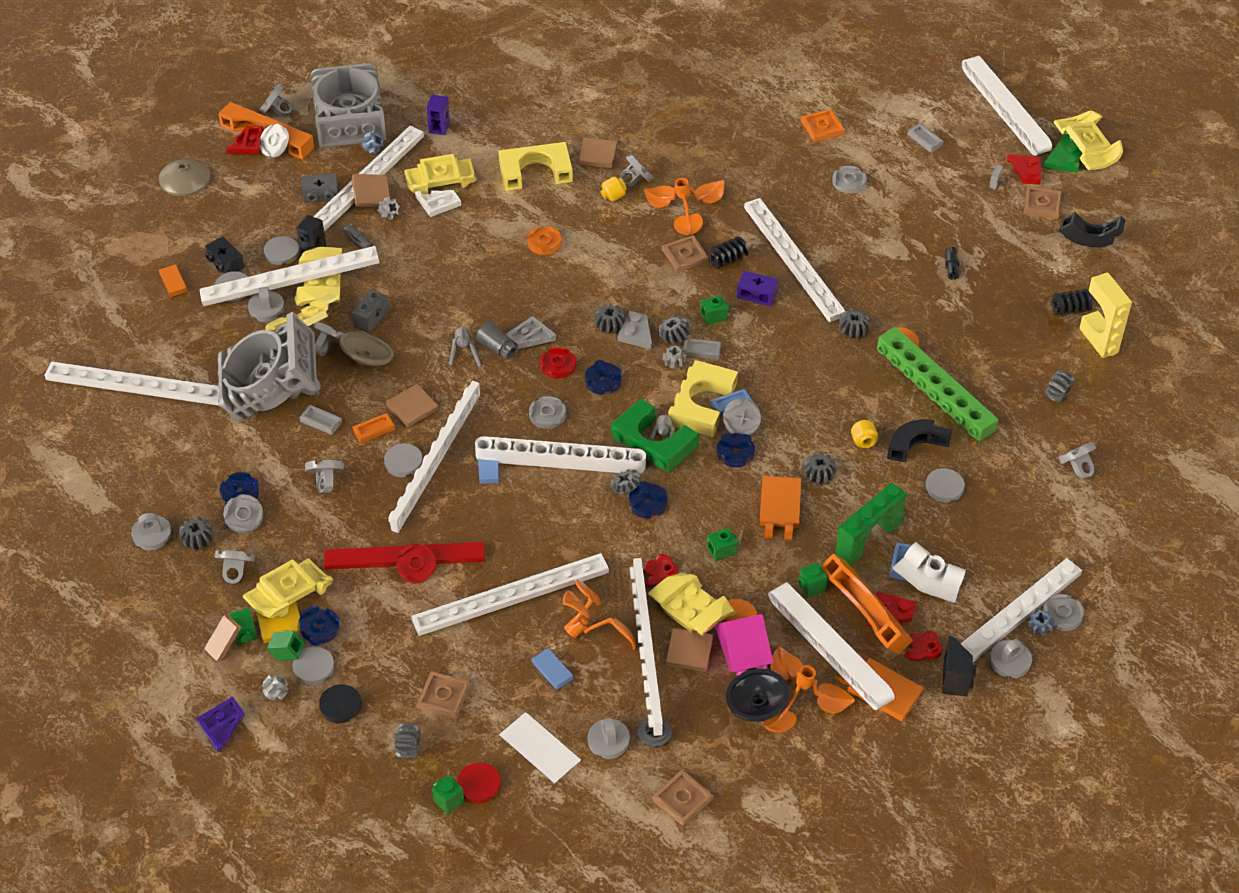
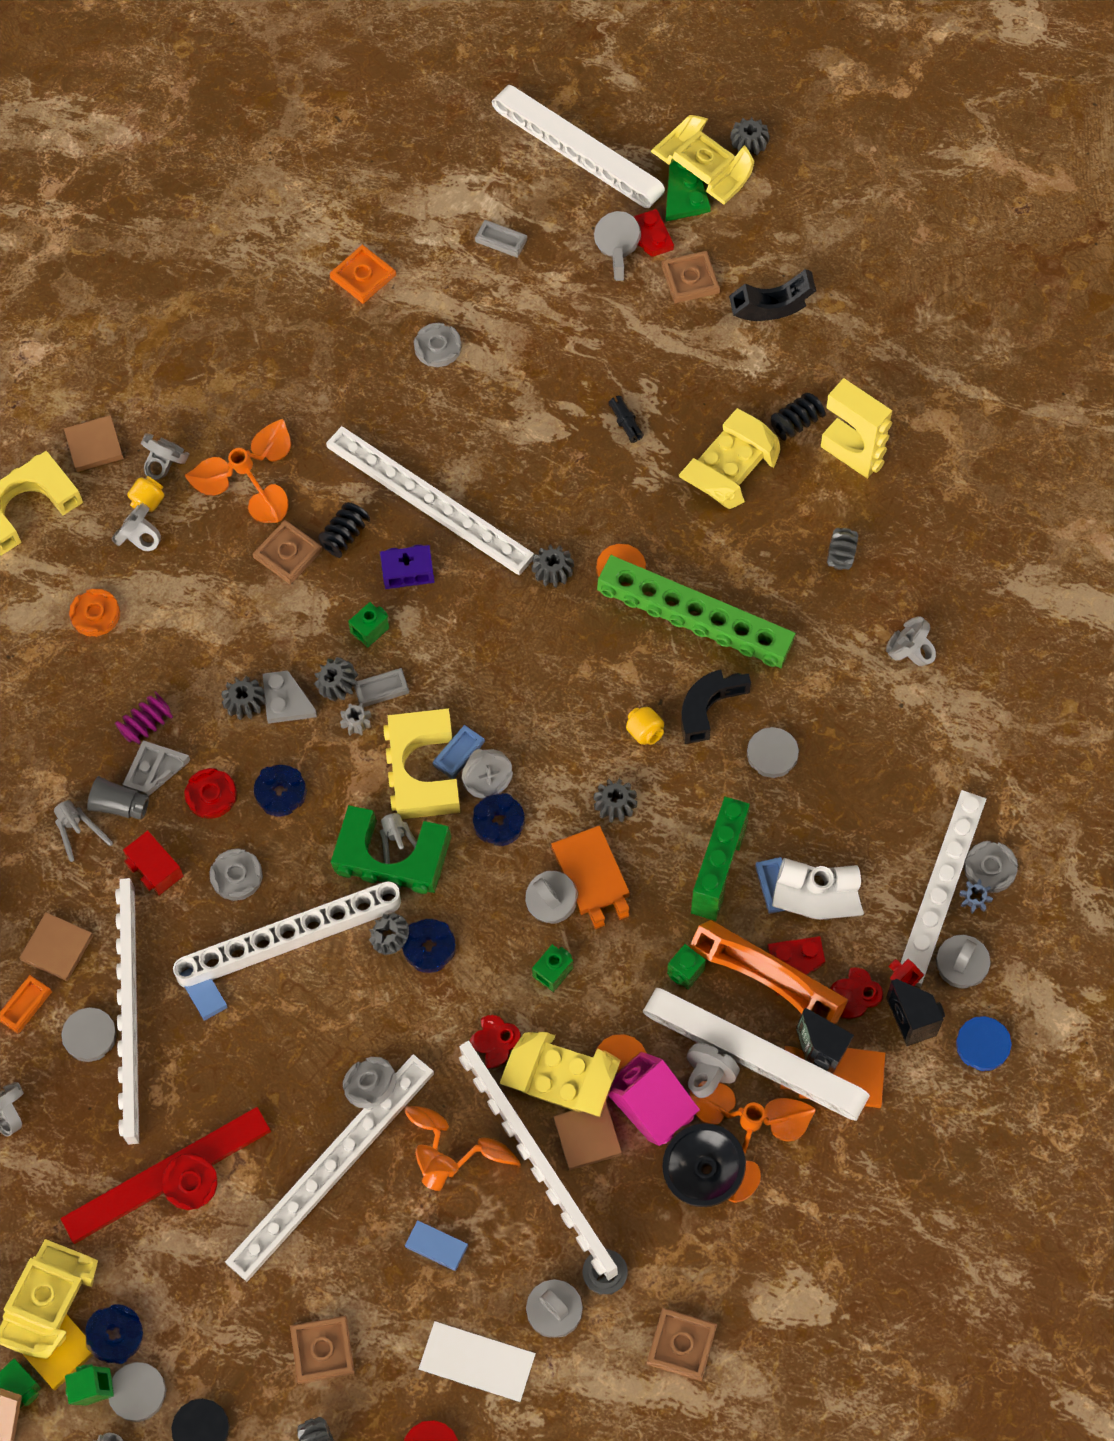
camera: 25 degrees left, 15 degrees up
none -> light grey tile [111,503,161,551]
none -> magenta piece [115,692,173,745]
none -> red brick [123,830,184,896]
none -> light grey tile [343,1057,396,1108]
none -> light grey tile [525,871,578,924]
none -> light grey tile [594,211,641,258]
none -> light yellow piece [679,408,780,509]
none -> light grey tile [686,1043,740,1098]
none -> dark grey gear [730,117,770,156]
none -> black slope [796,1007,854,1074]
none -> red tile [888,959,924,986]
none -> blue tile [956,1016,1012,1071]

